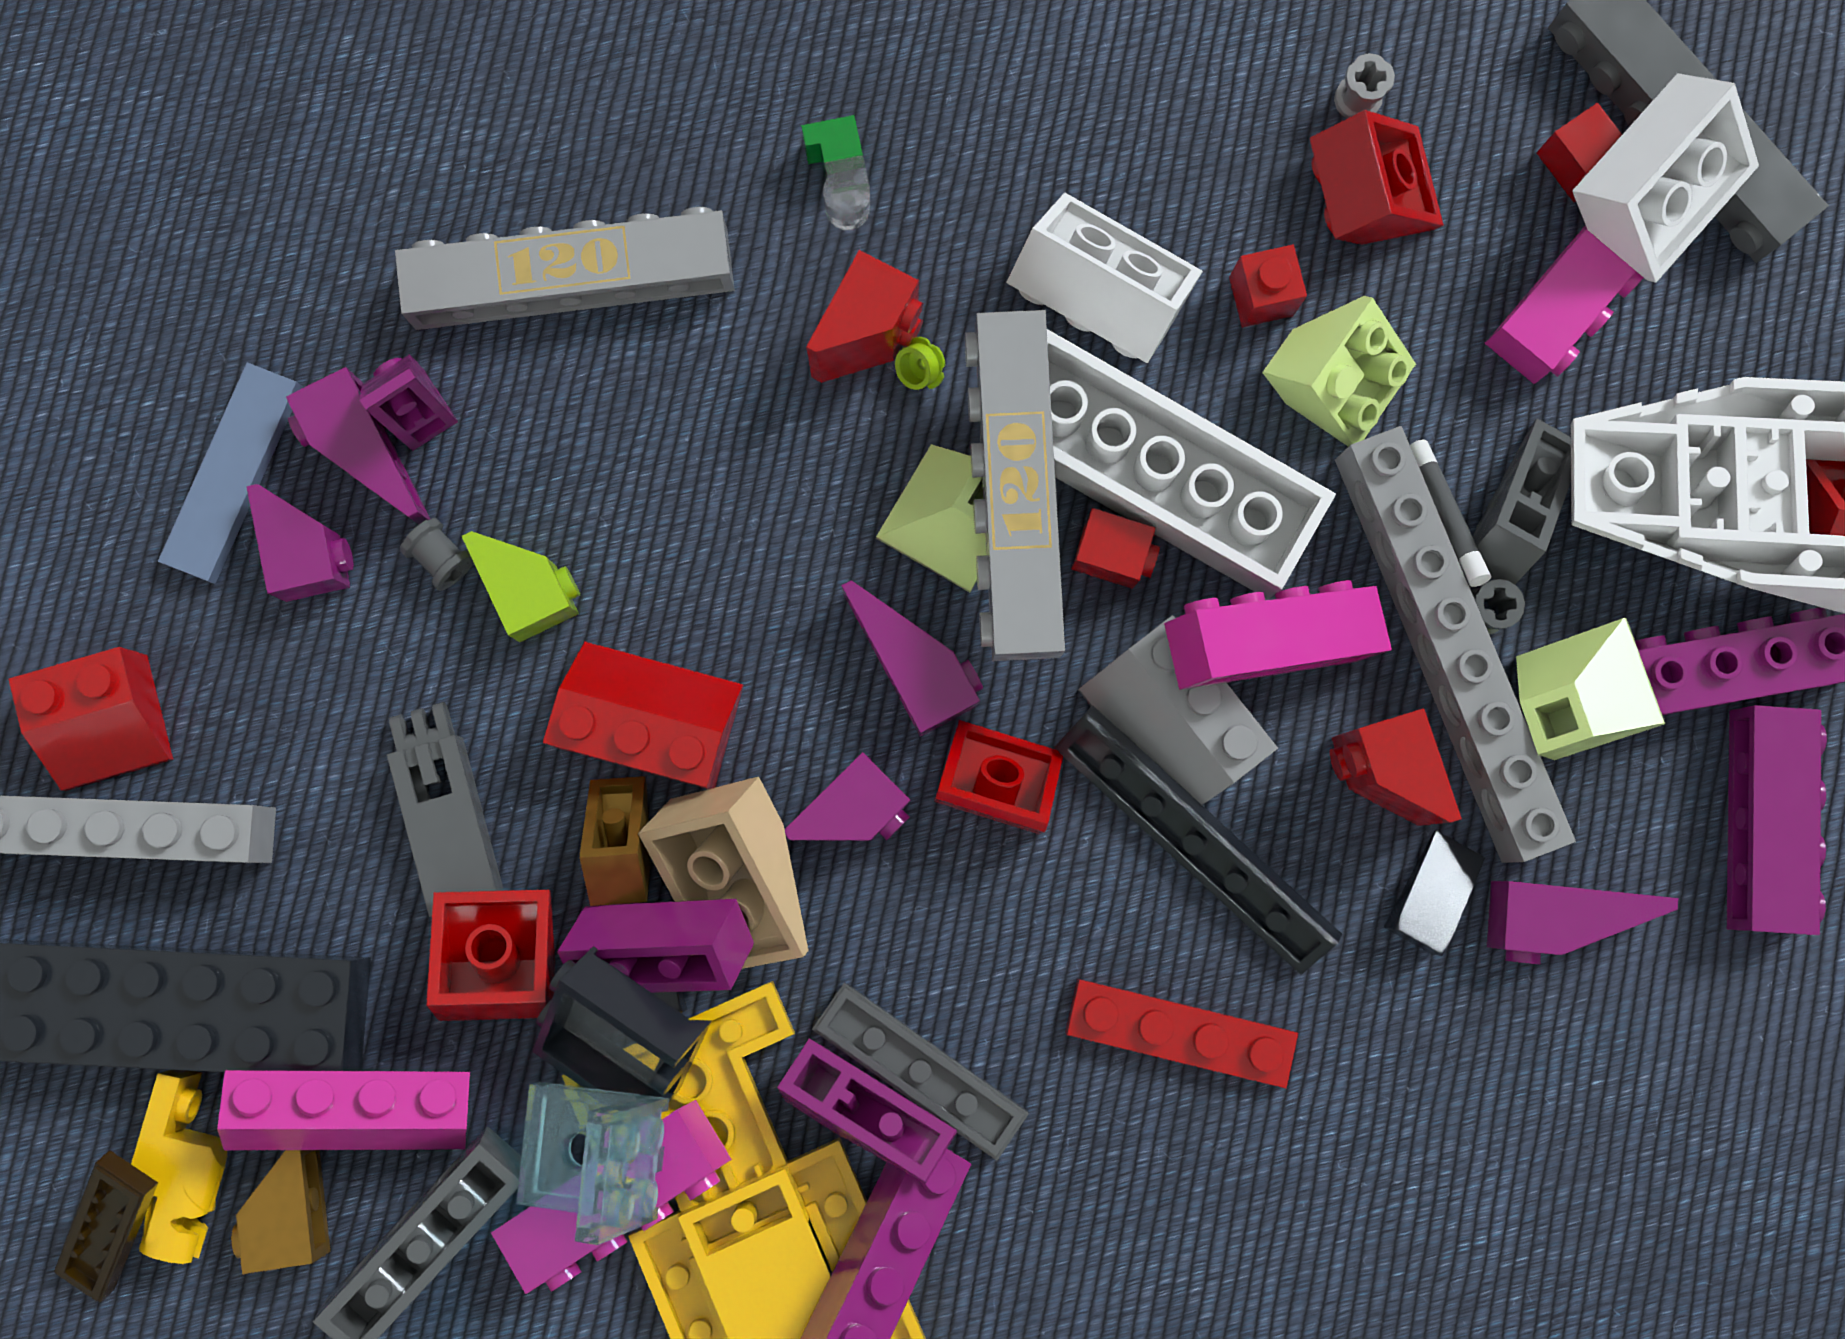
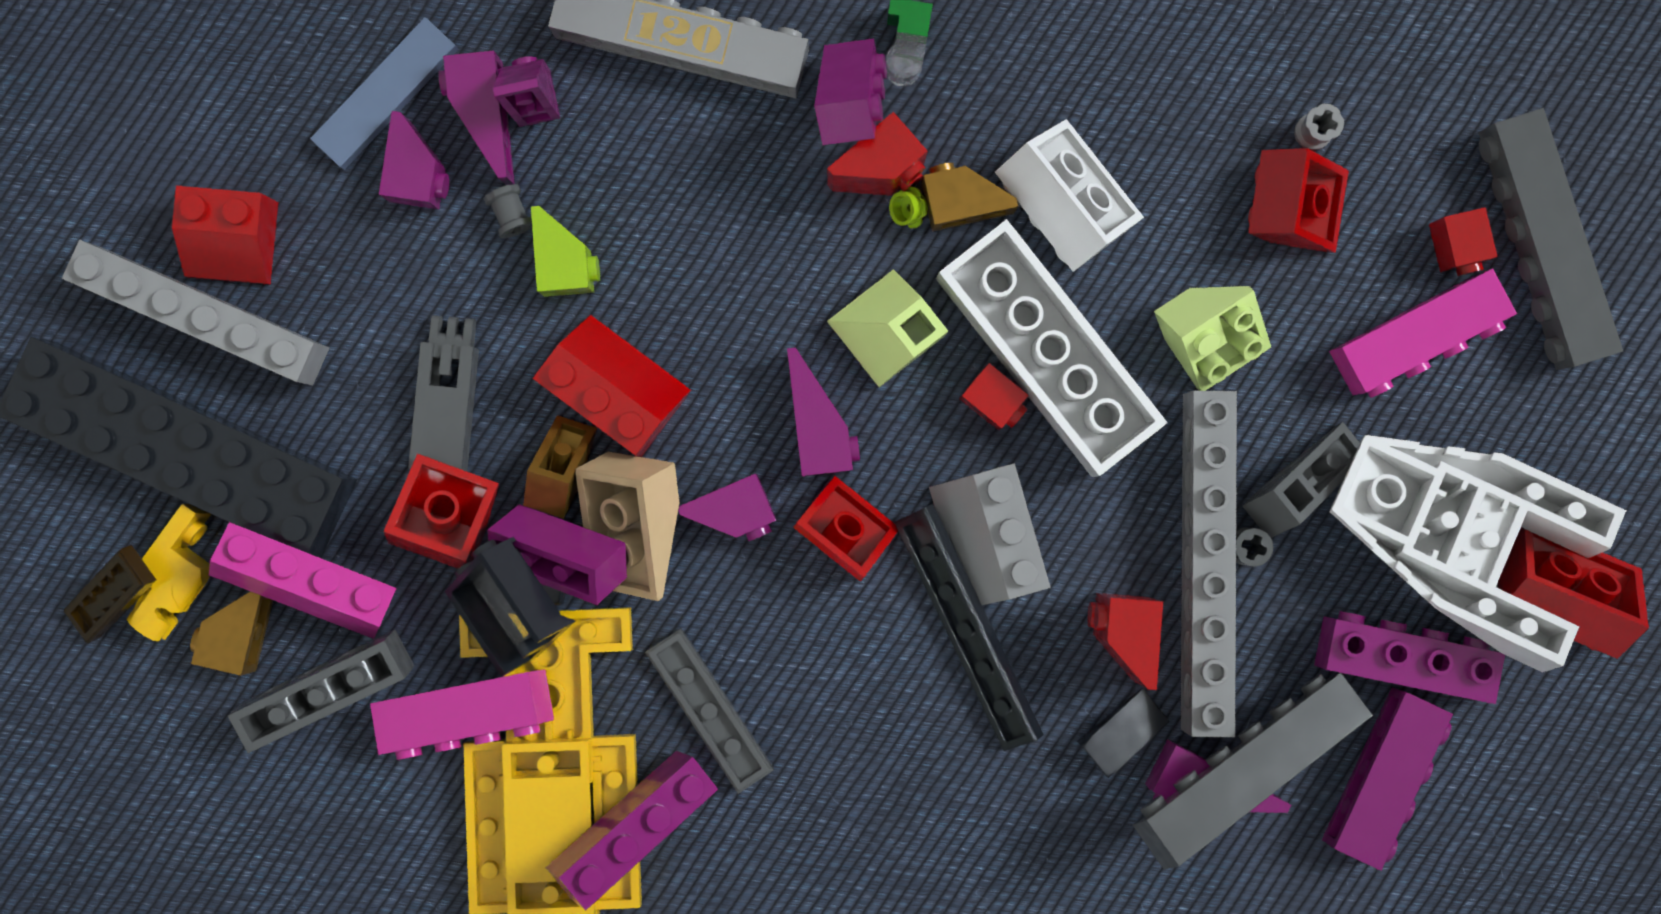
camera: 30 degrees right, 5 degrees up
clear light blue bracket [516,1082,669,1245] -> none
magenta slope [777,1038,957,1184] -> none
light grey brick [965,310,1065,661] -> none
red plate [1065,978,1298,1089] -> none
dark pink brick [1164,580,1392,690] -> none
red brick [1229,244,1307,328] -> none
dark grey bar [1410,440,1491,587] -> none
yellowish green slope [1516,618,1665,760] -> none
white slope [1573,73,1759,283] -> none
none -> magenta brick [814,38,887,145]
none -> pearl gold slope [921,163,1018,232]
none -> dark grey brick [1133,673,1373,870]

